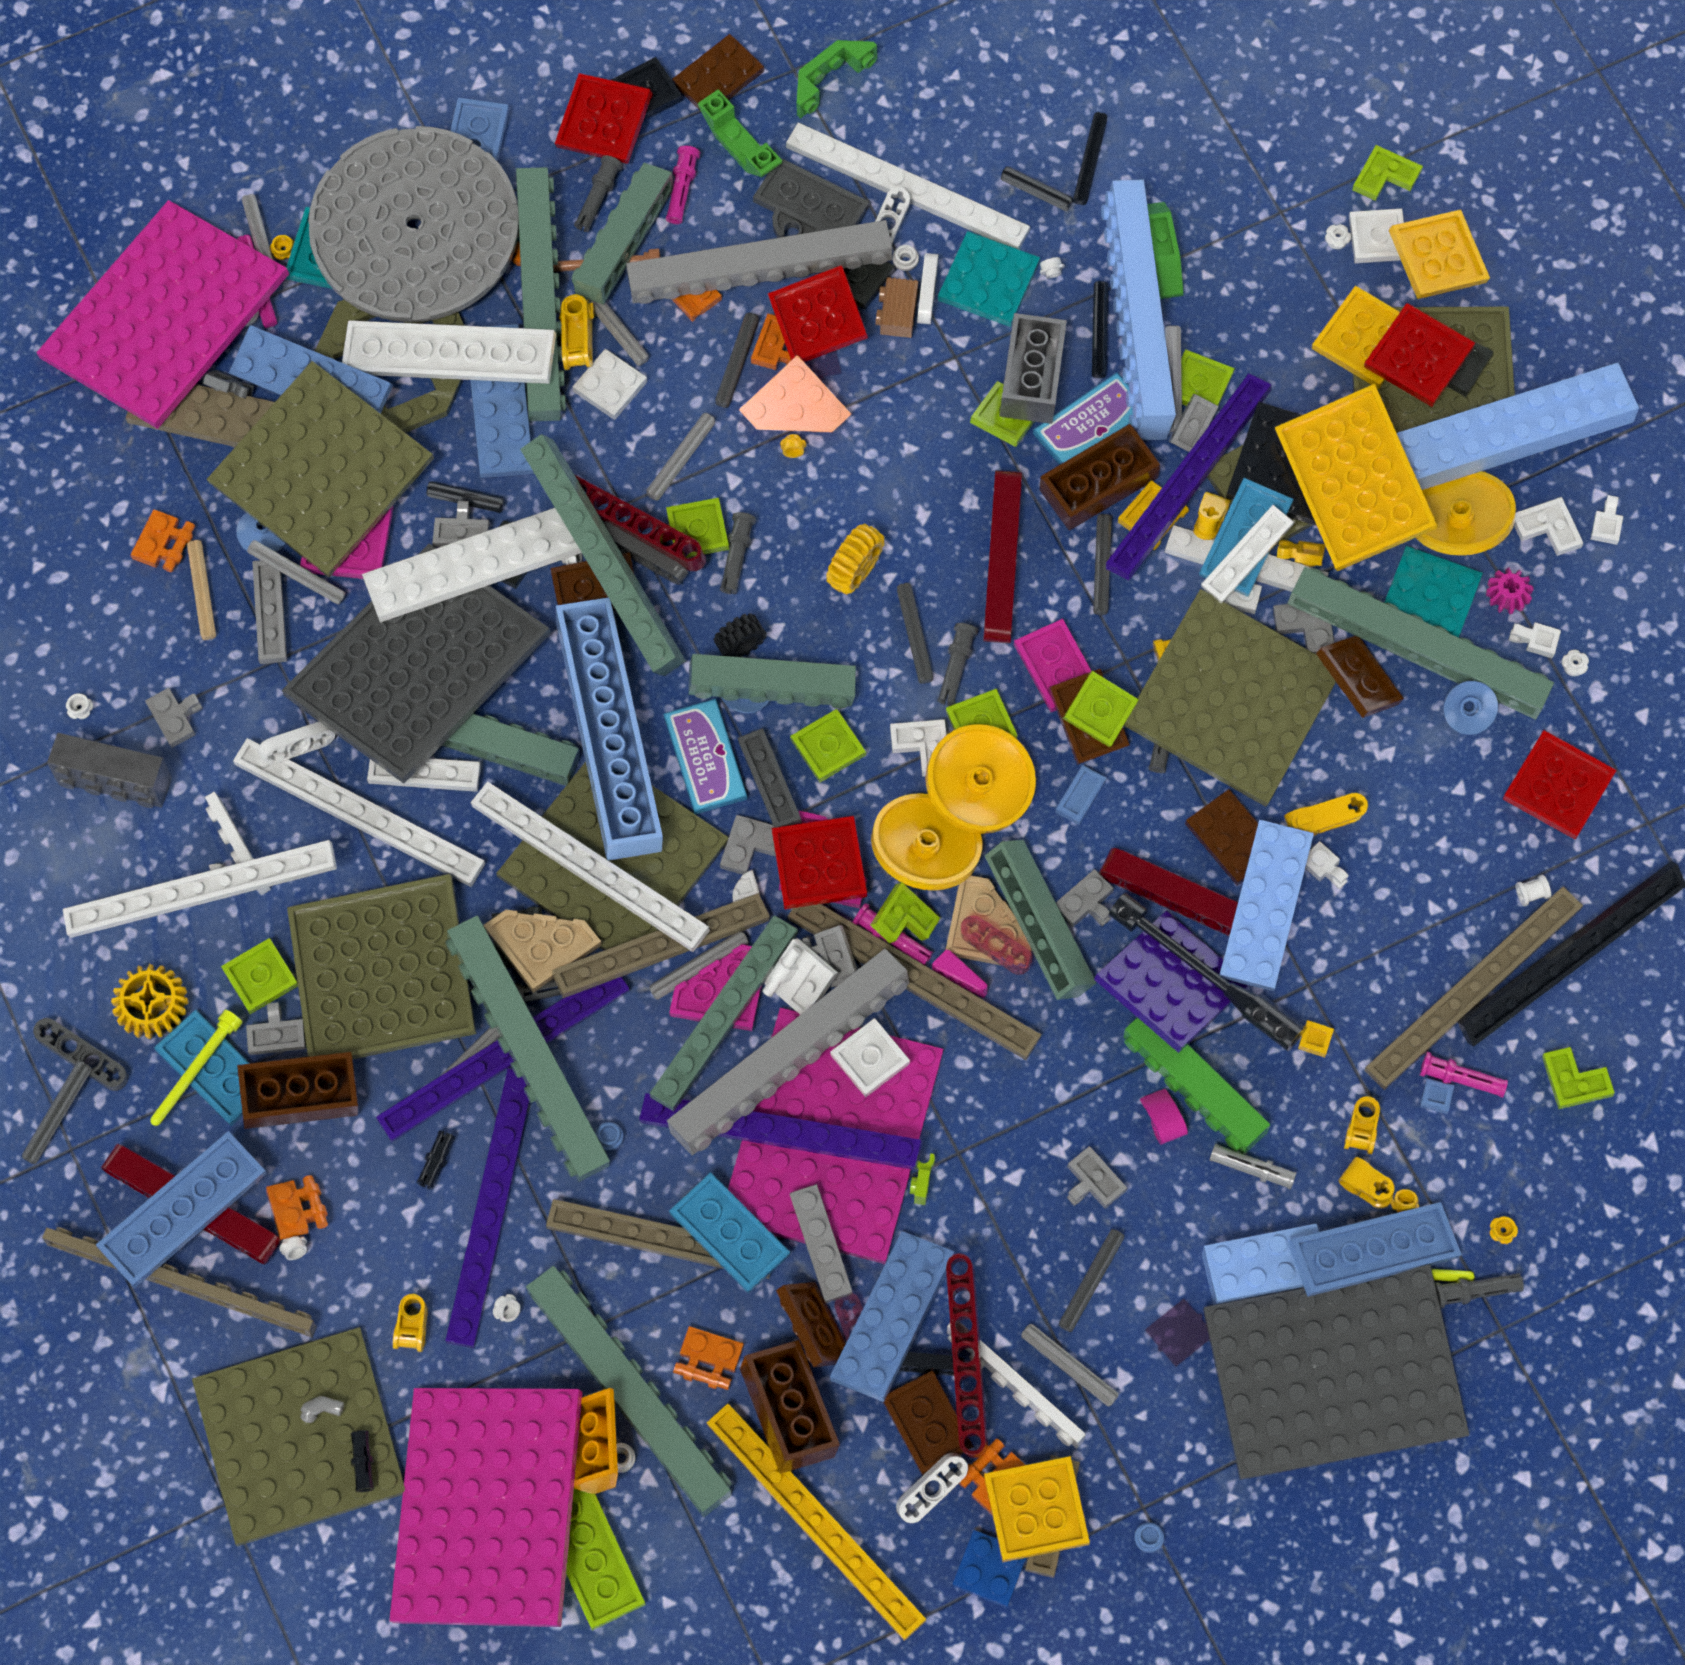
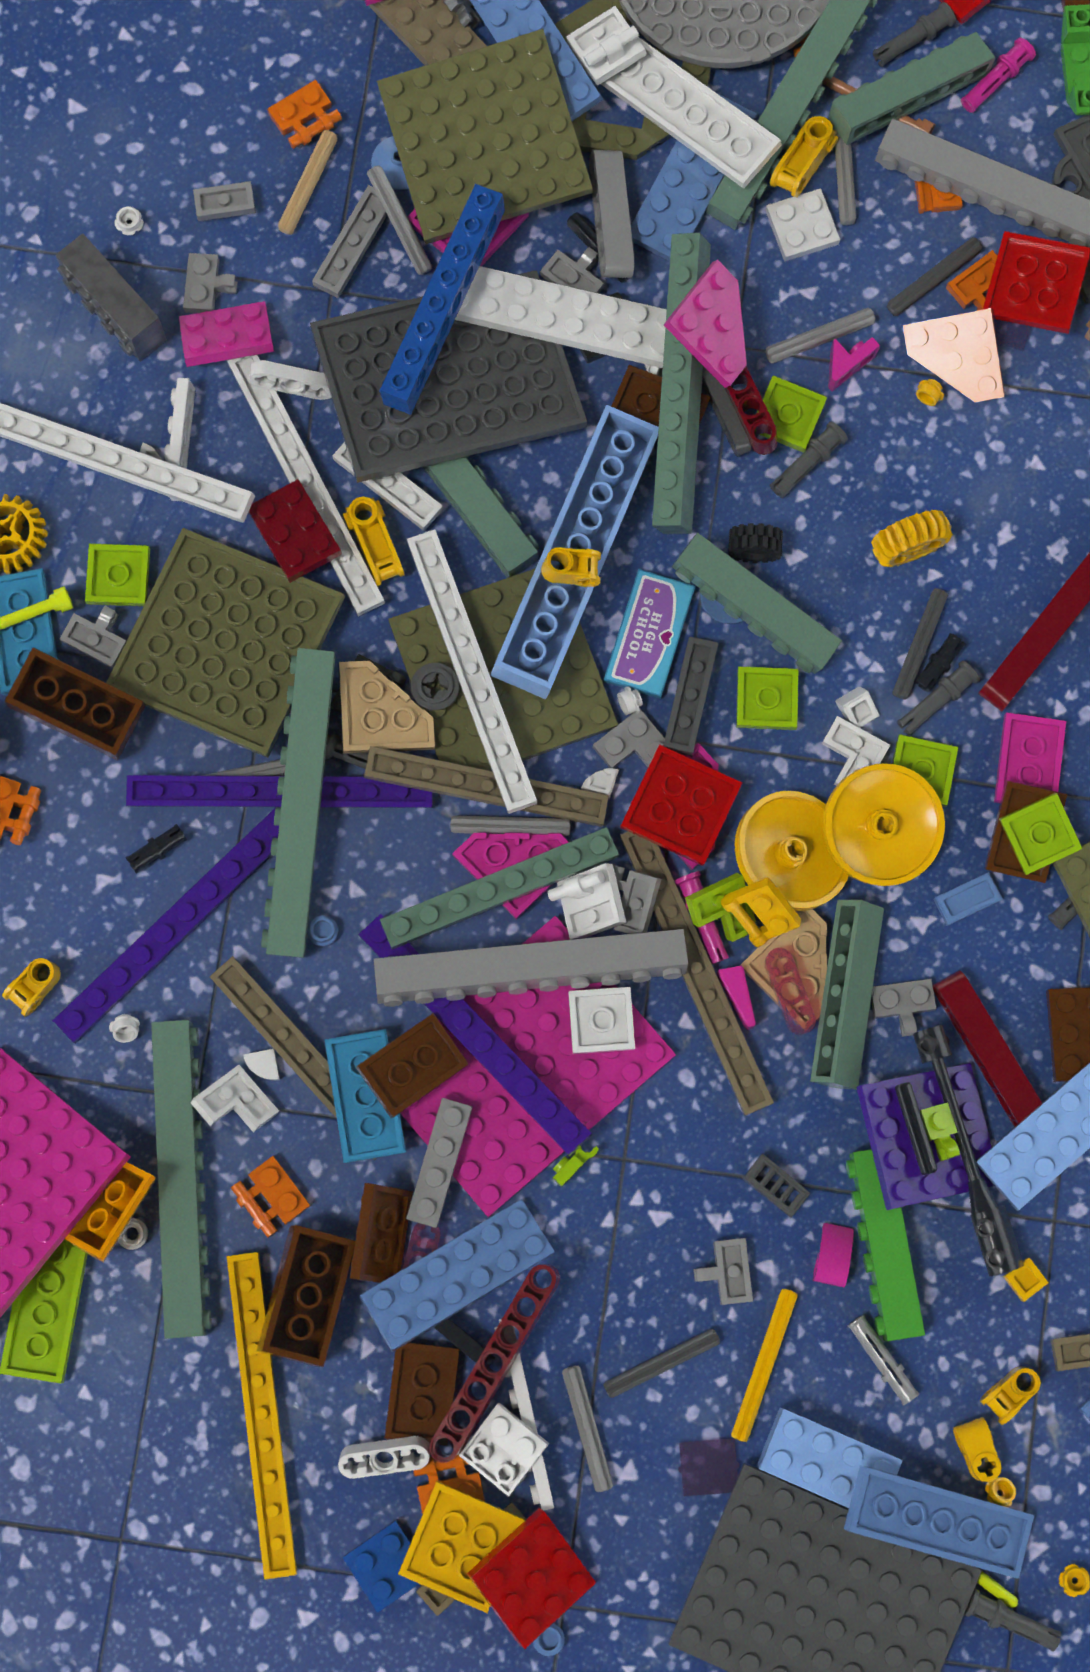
camera: 30 degrees right, 10 degrees up
none -> dark pink plate [179,301,274,367]
none -> white plate [191,1065,279,1133]
none -> light grey plate [193,181,256,221]
none -> white tile [243,1049,280,1080]
none -> dark red plate [248,479,342,583]
none -> yellow piece [343,496,405,586]
none -> reddish brown plate [356,1013,468,1119]
none -> blue brick [379,184,505,415]
none -> dark grey gear [411,663,459,711]
none -> white plate [459,1403,549,1496]
none -> red plate [467,1508,596,1649]
none -> yellow piece [541,547,601,587]
none -> white plate [566,6,646,86]
none -> light grey beam [589,150,634,278]
none -> white plate [617,686,643,715]
none -> dark pink plate [664,260,747,388]
none -> yellow plate [721,877,801,947]
none -> yellow axle [731,1289,798,1442]
none -> dark grey slope [742,1153,810,1218]
none -> dark pink slope [828,337,880,392]
none -> white slope [835,687,879,728]
none -> black axle [895,1082,937,1175]
none -> black pin [914,633,965,693]
none -> lime plate [920,1102,960,1161]

